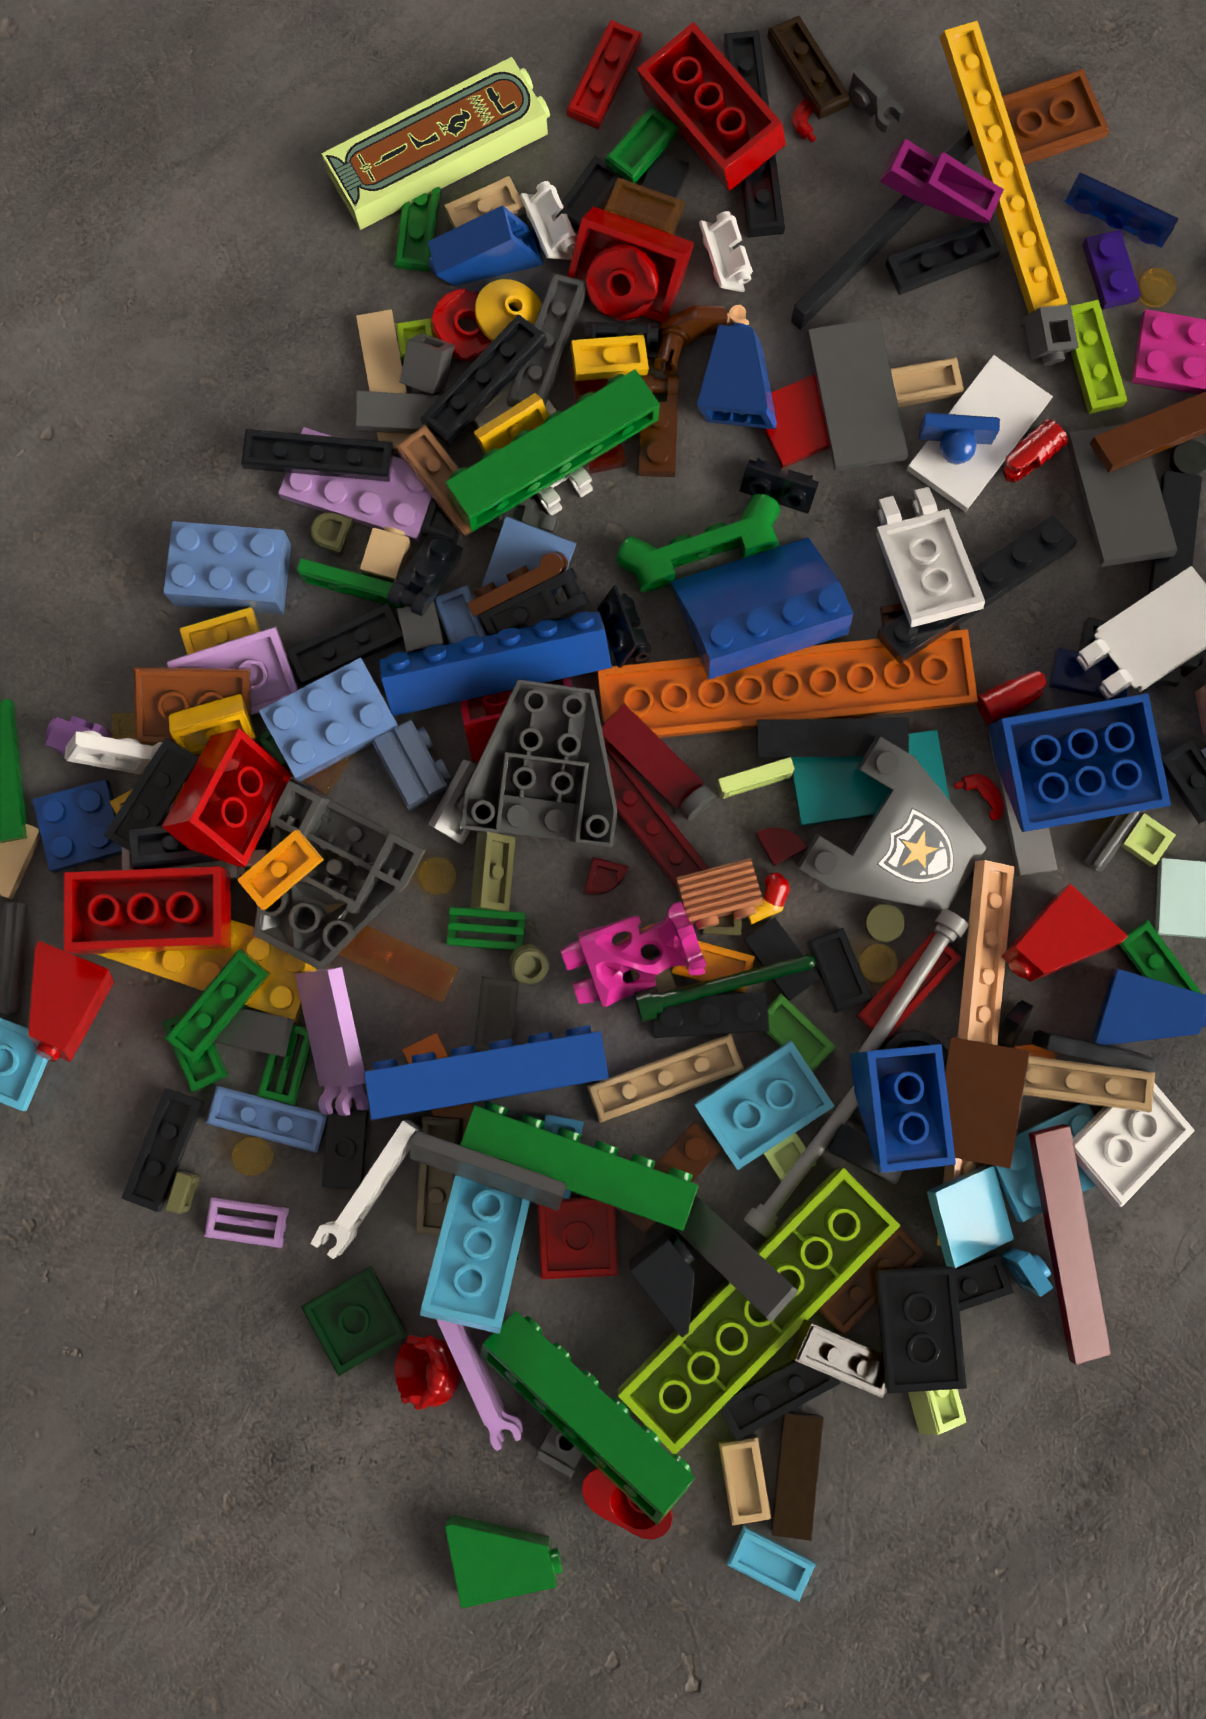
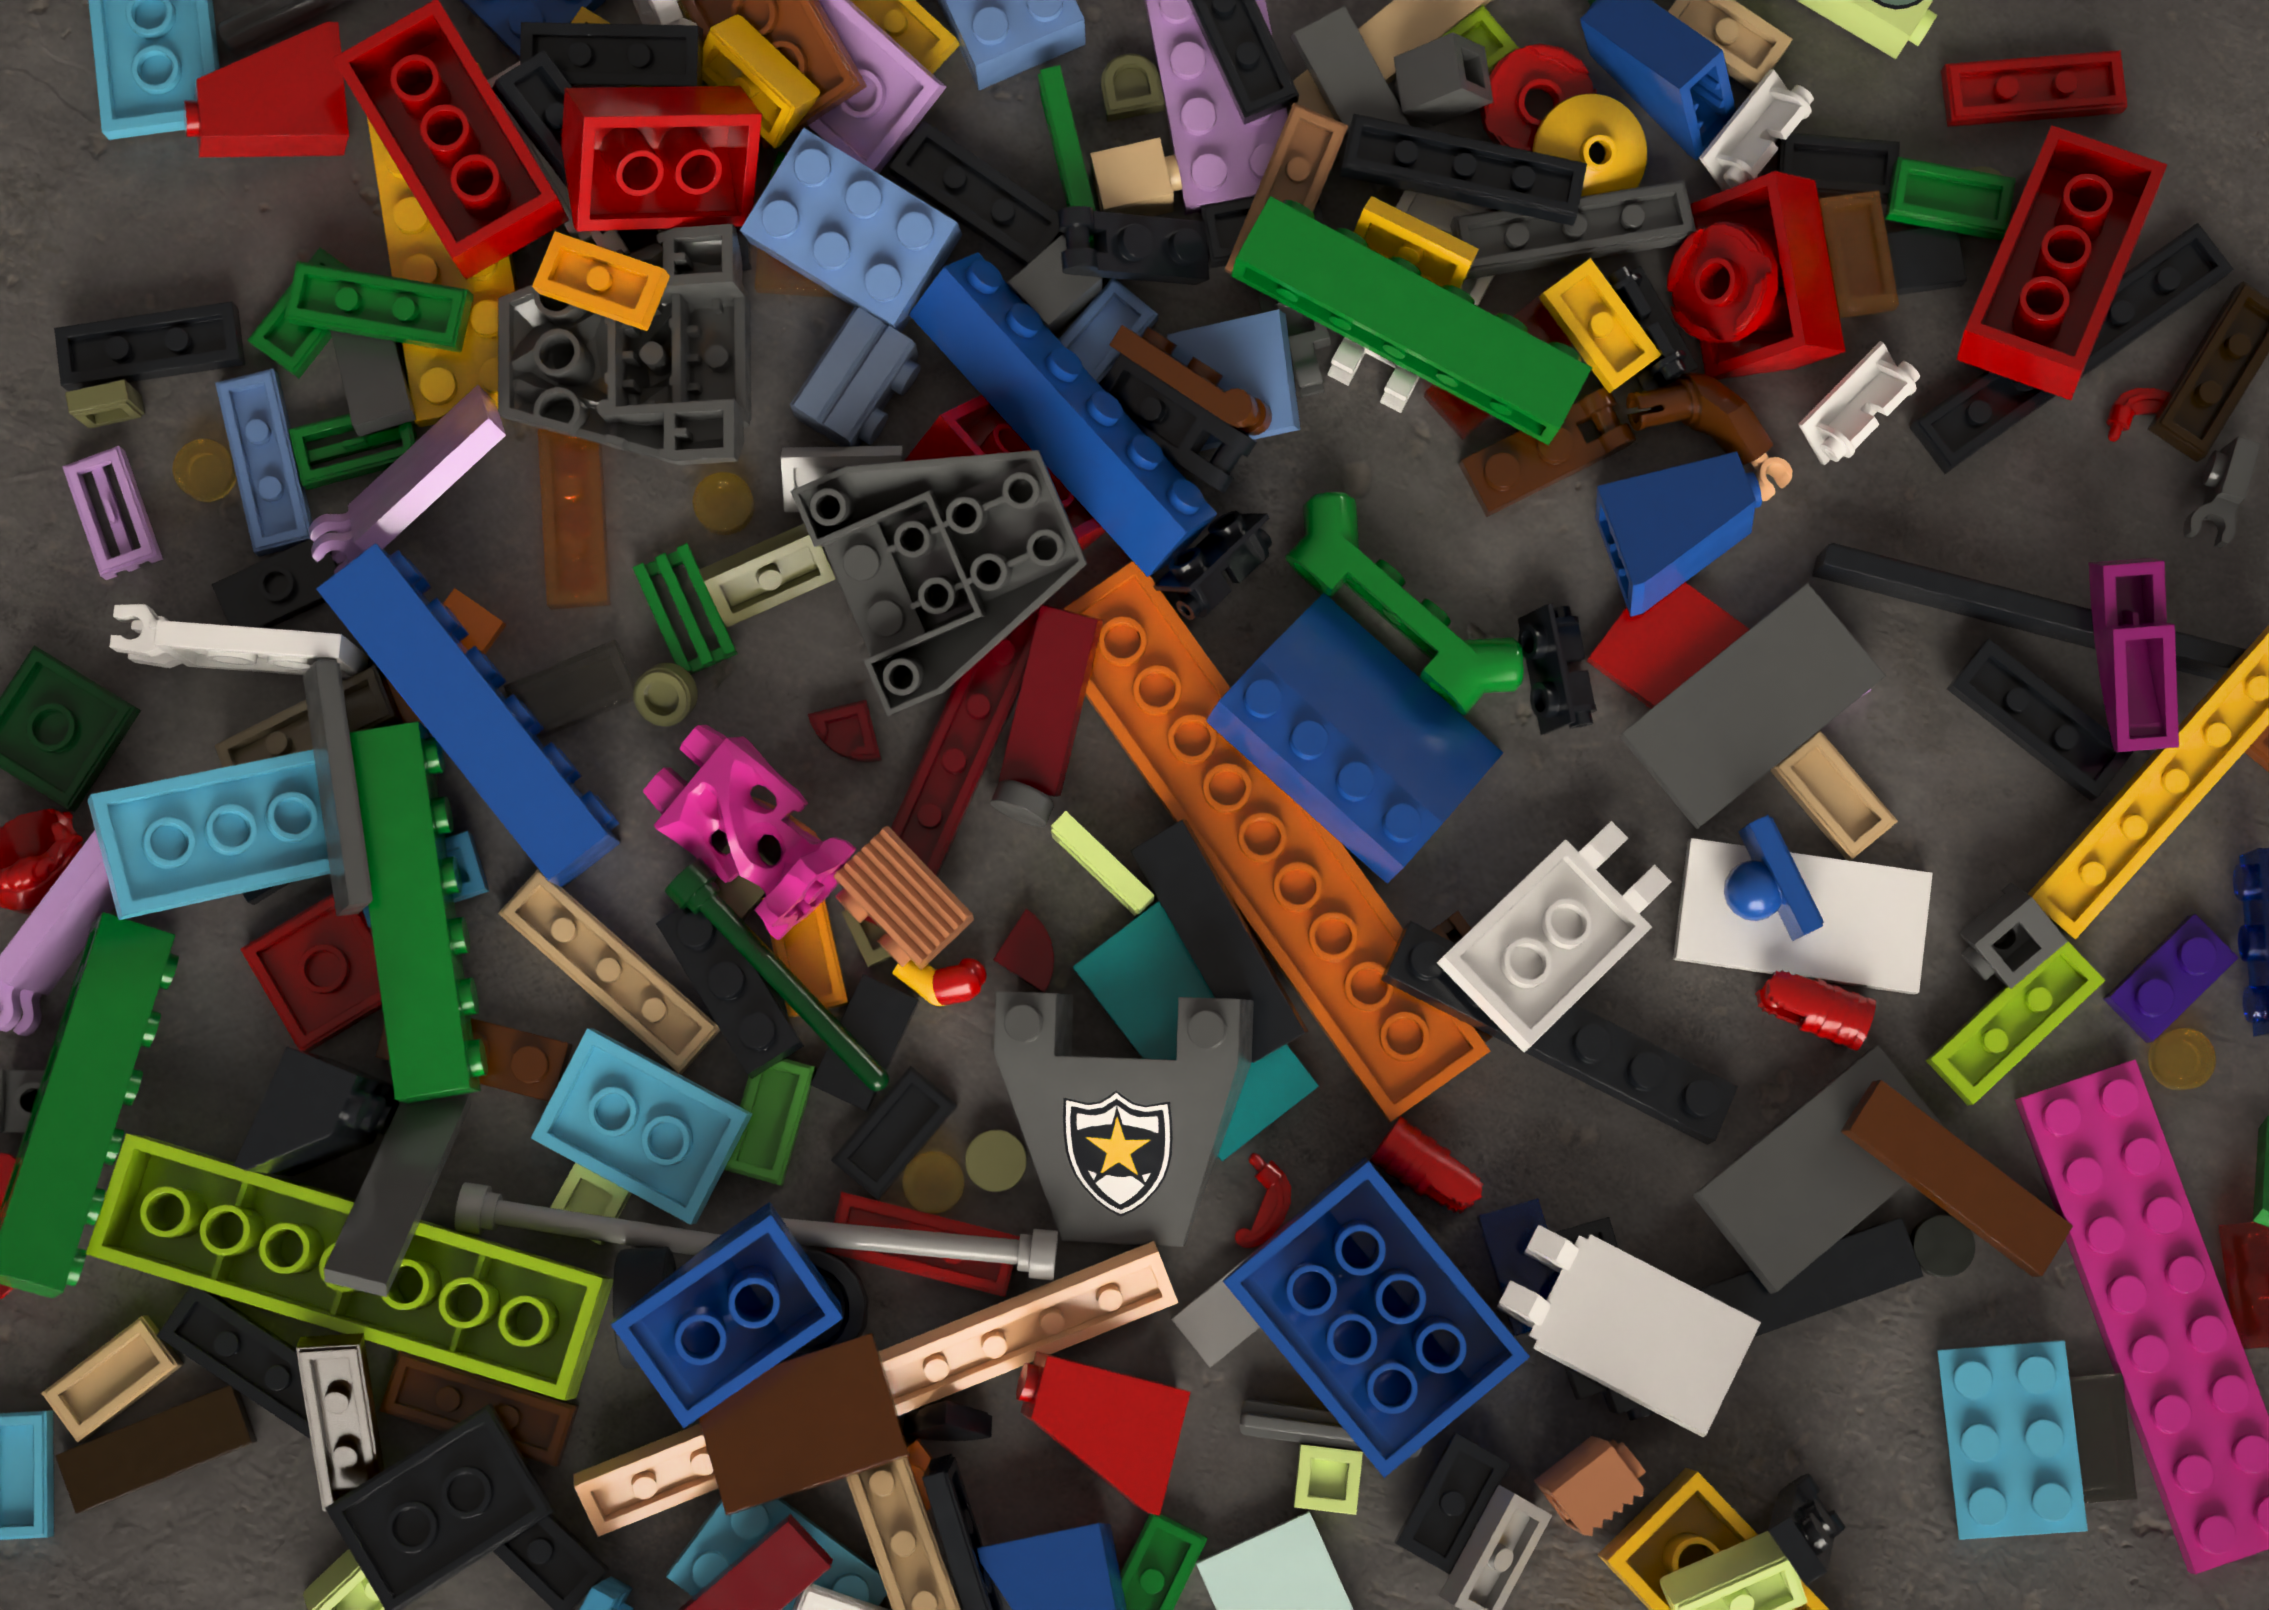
camera: 60 degrees right, 0 degrees up
medium azure tile [927,1164,1014,1268] -> none

